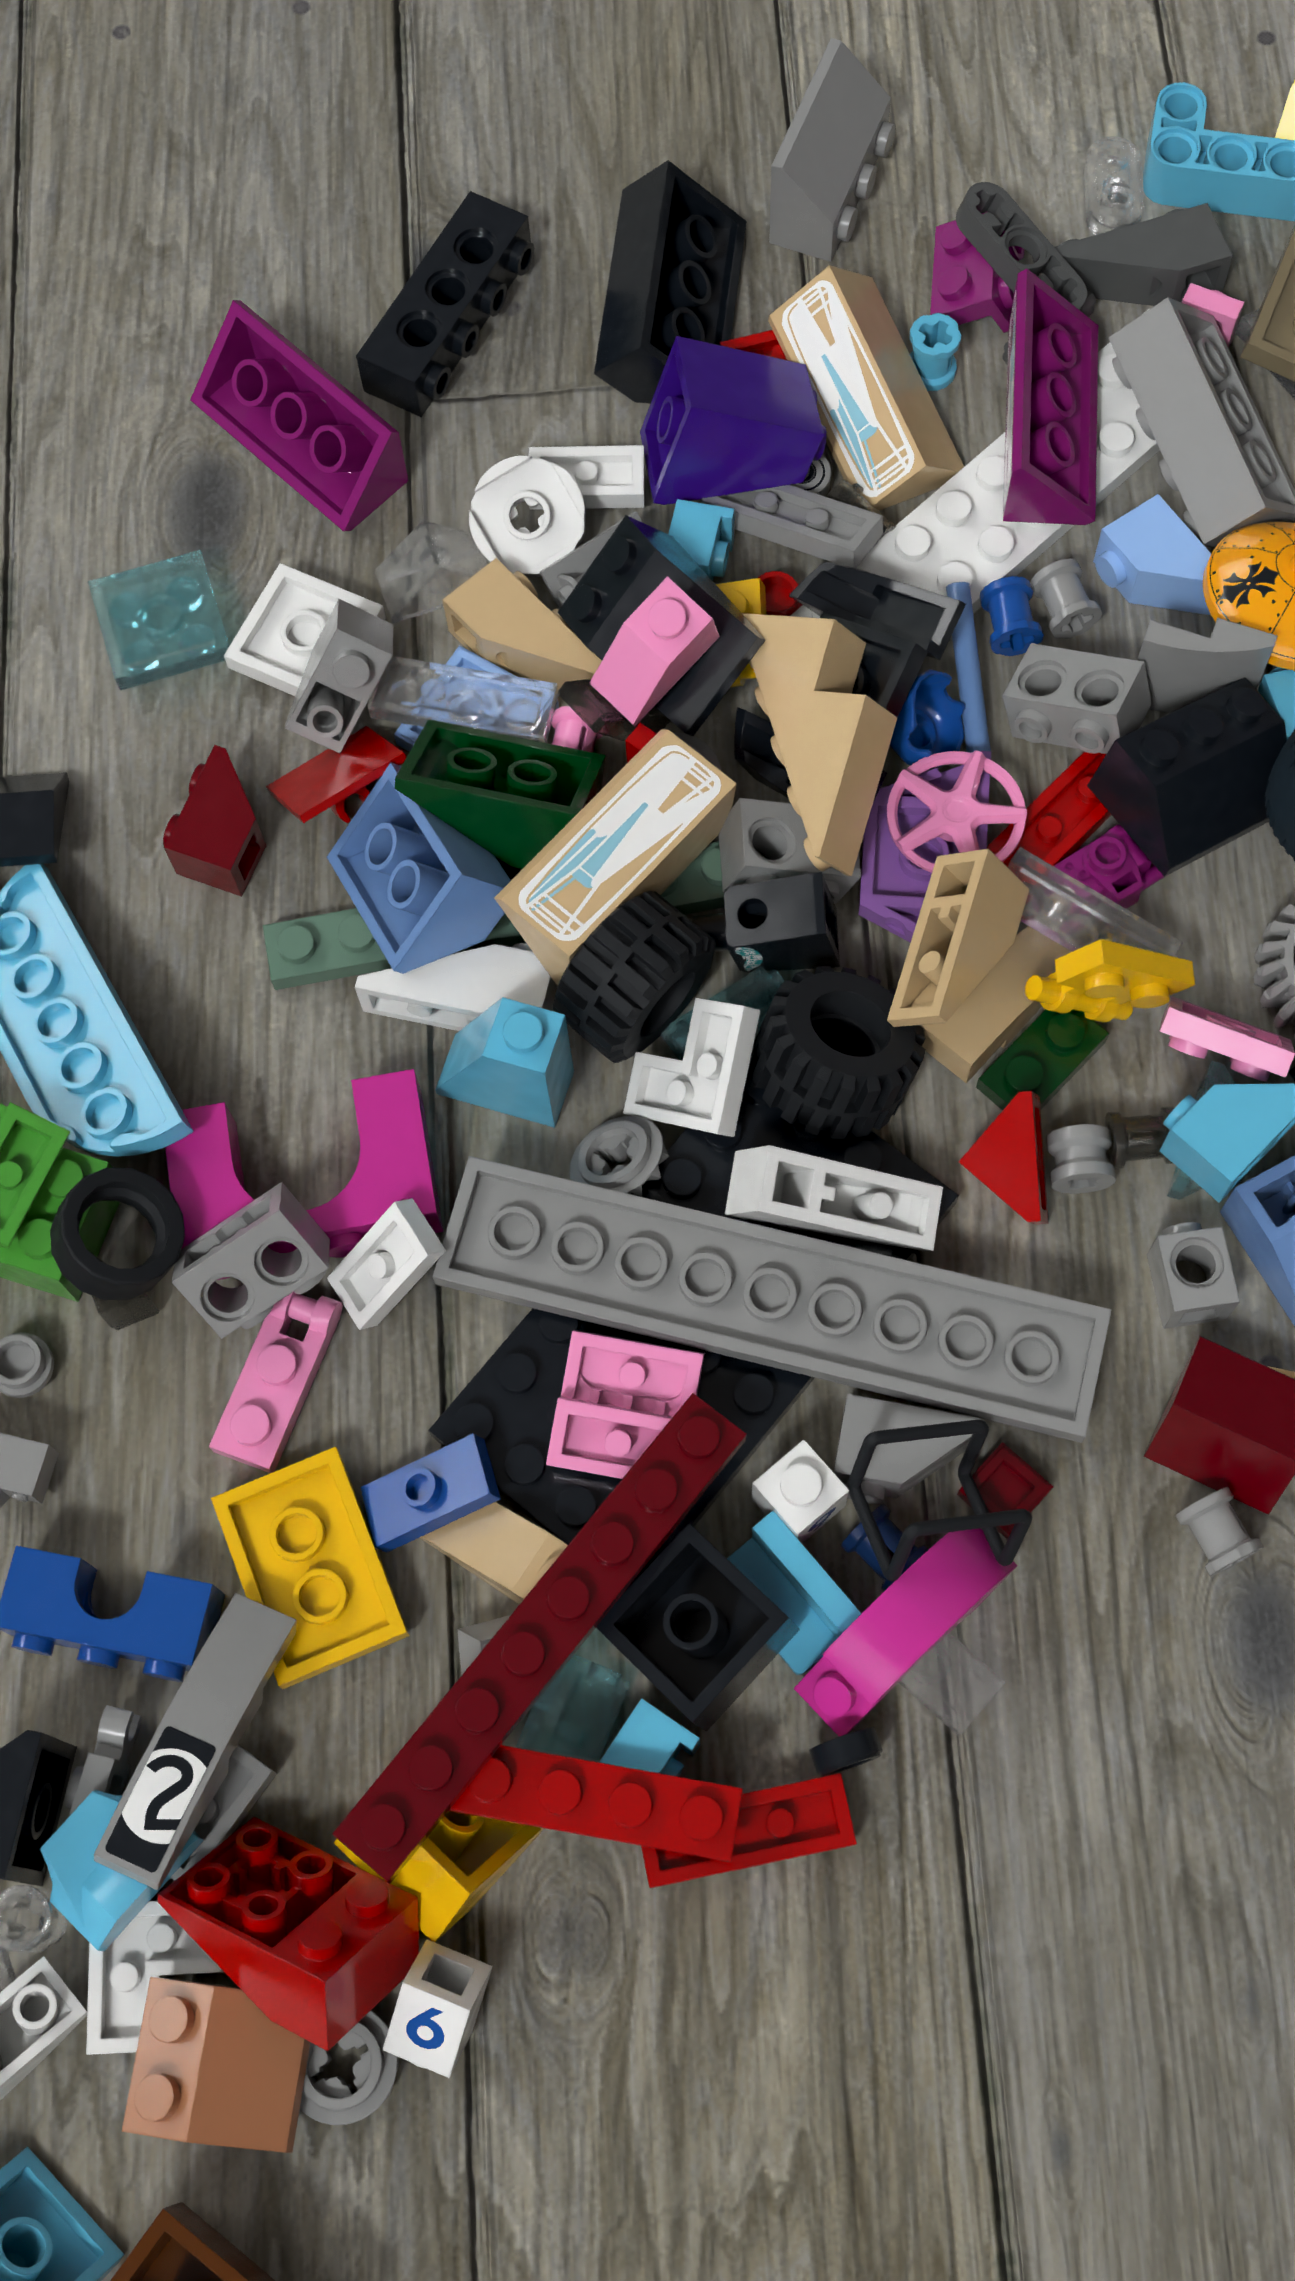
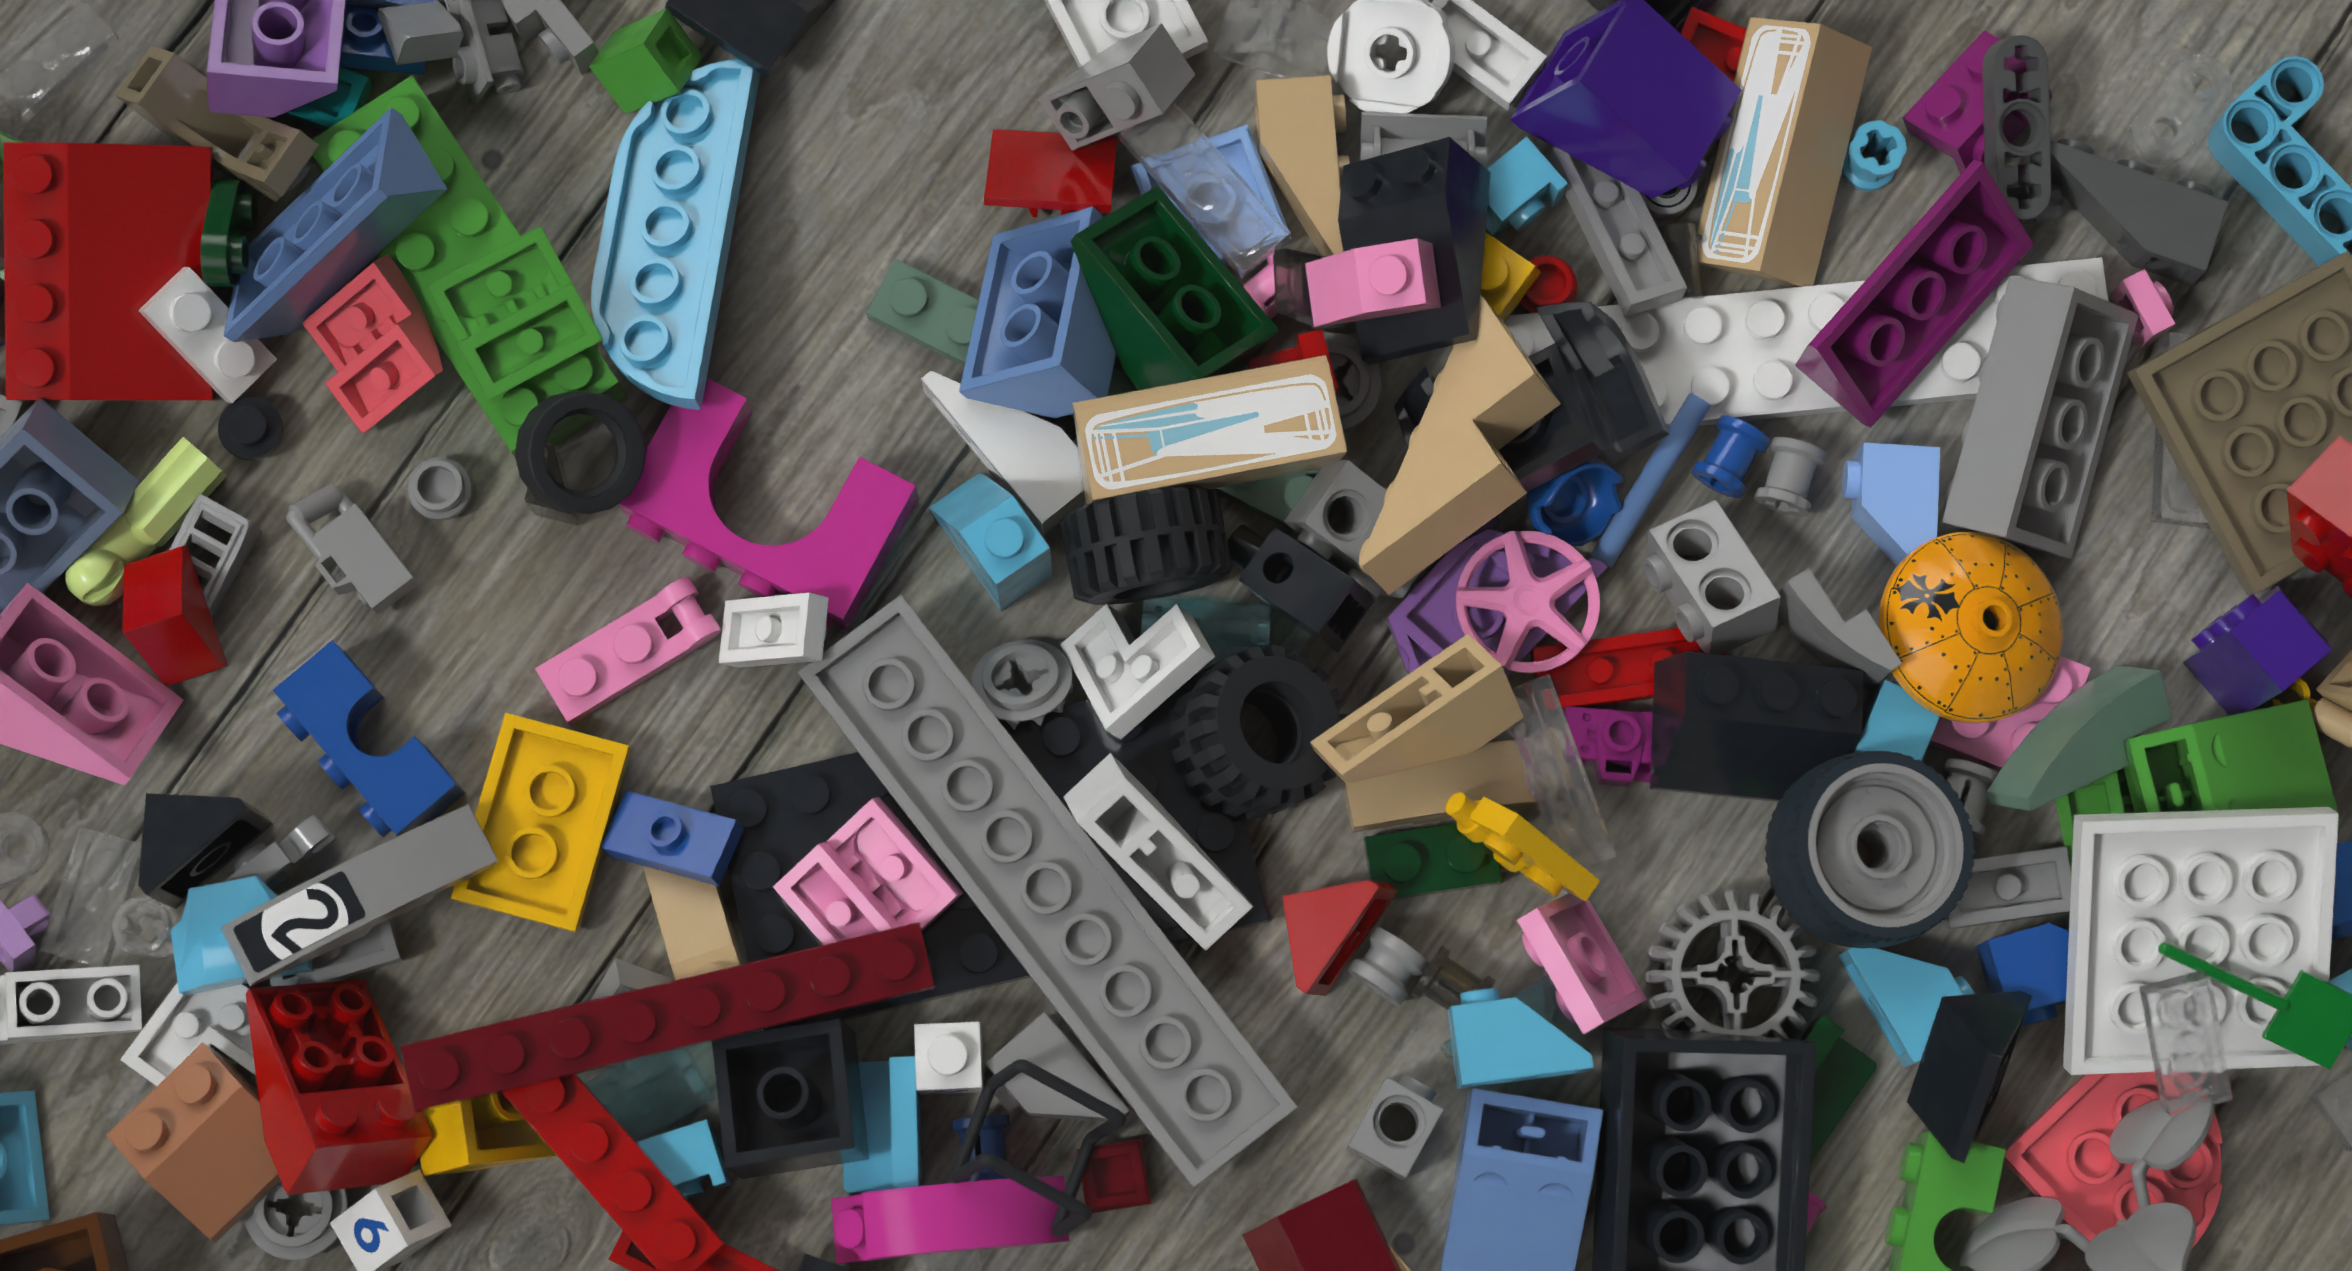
camera: 30 degrees right, 10 degrees up
dark red slope [163,745,266,897] -> none
light grey brick [172,1182,330,1339] -> none

